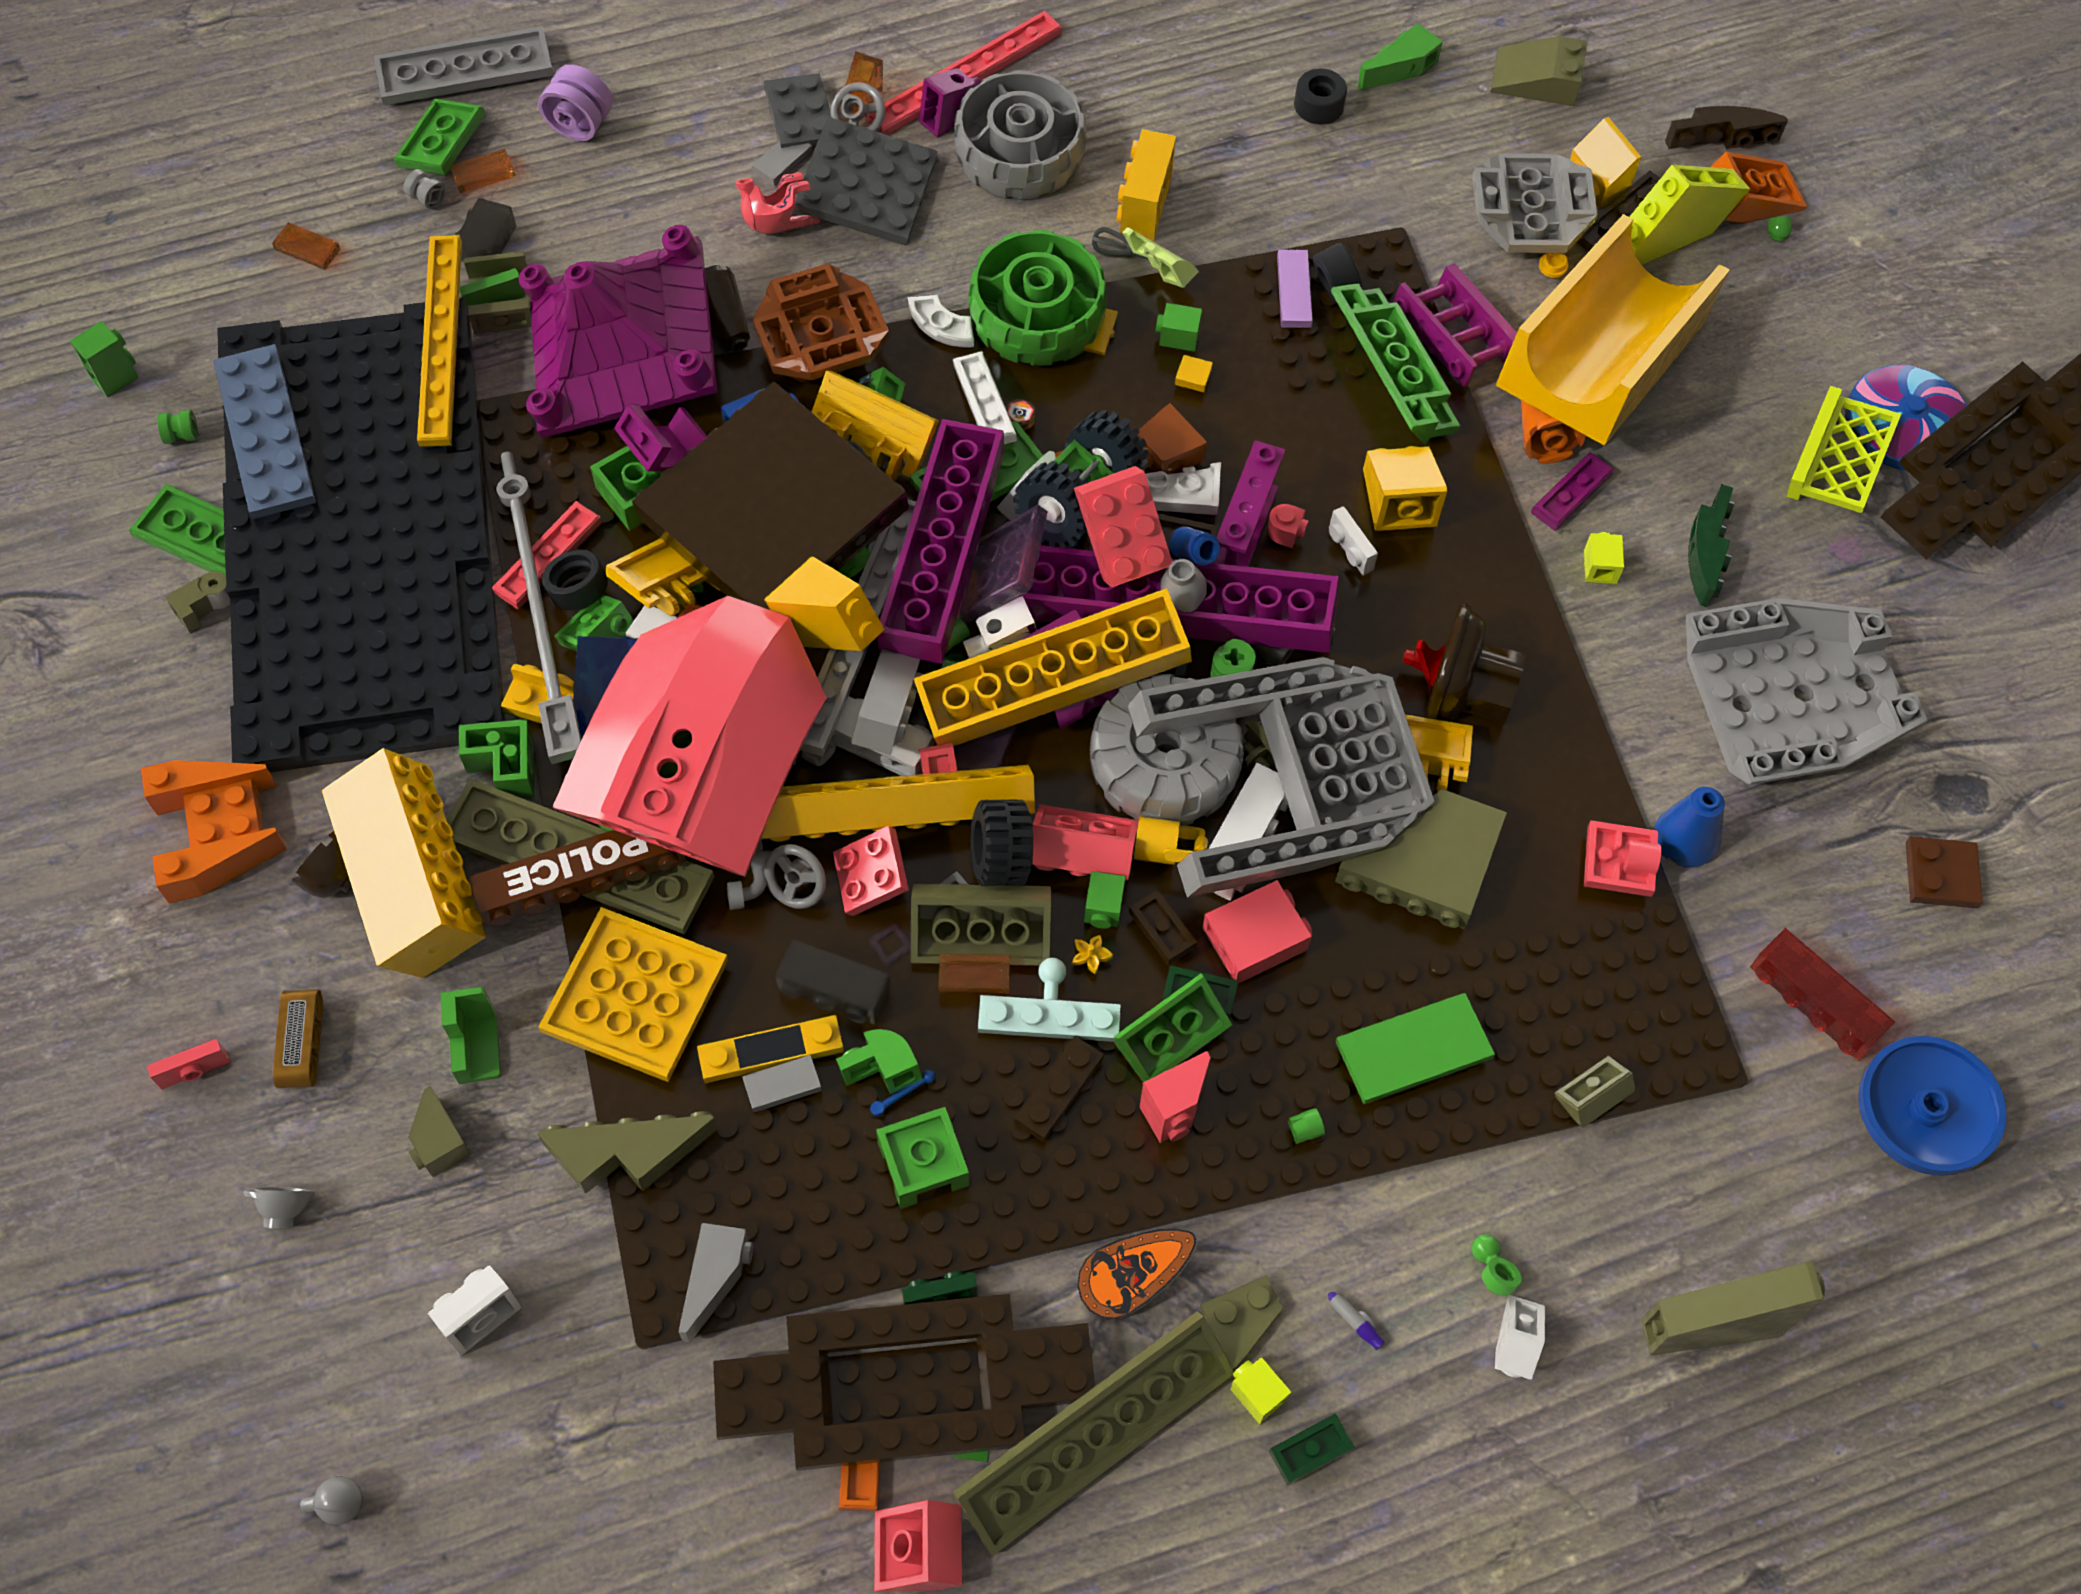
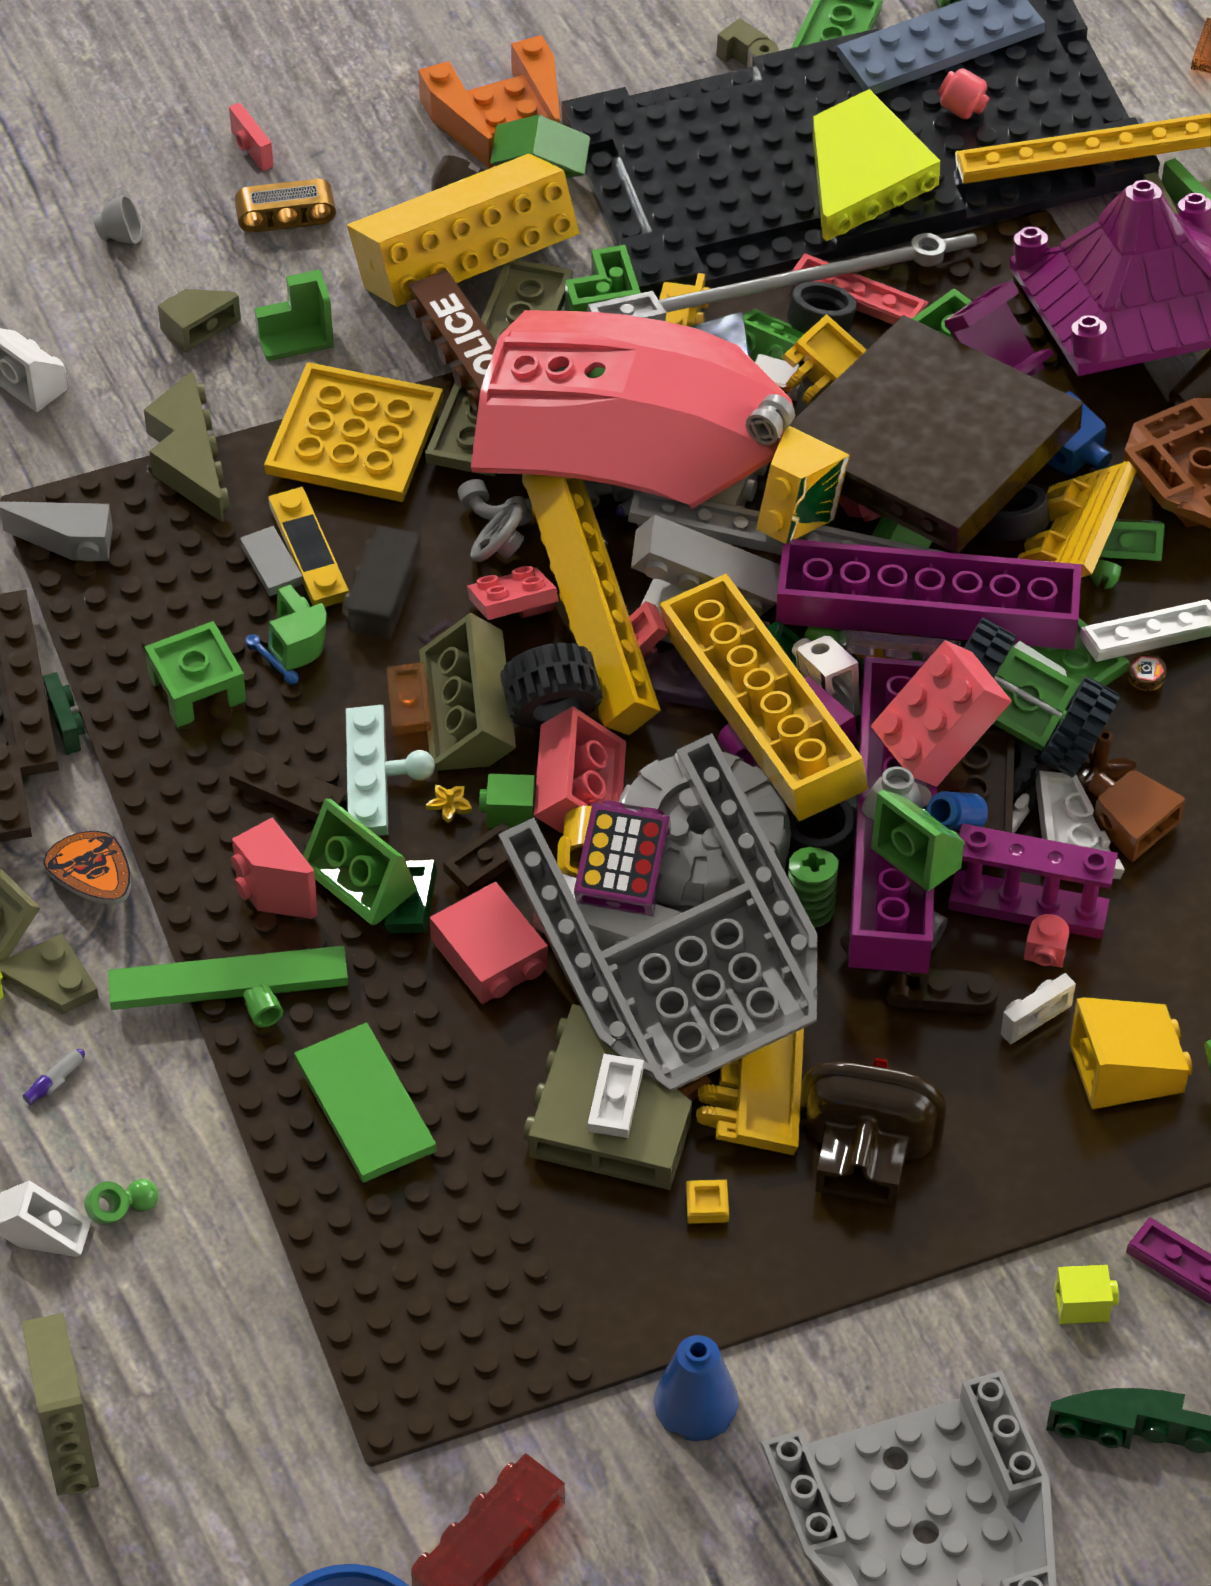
camera: 85 degrees right, 10 degrees down
olive slope [1555,1056,1635,1127] -> none
coral plate [1584,820,1661,897] -> none
none -> bright green tile [108,946,348,1010]
none -> bright green panel [490,115,590,179]
none -> panel [574,801,672,917]
none -> white plate [588,1054,644,1138]
none -> yellow tile [686,1180,729,1224]
none -> light grey wheel [745,394,795,445]
none -> neon yellow slope [813,89,940,241]
none -> bright green slope [871,789,965,891]
none -> coral head [937,68,990,120]

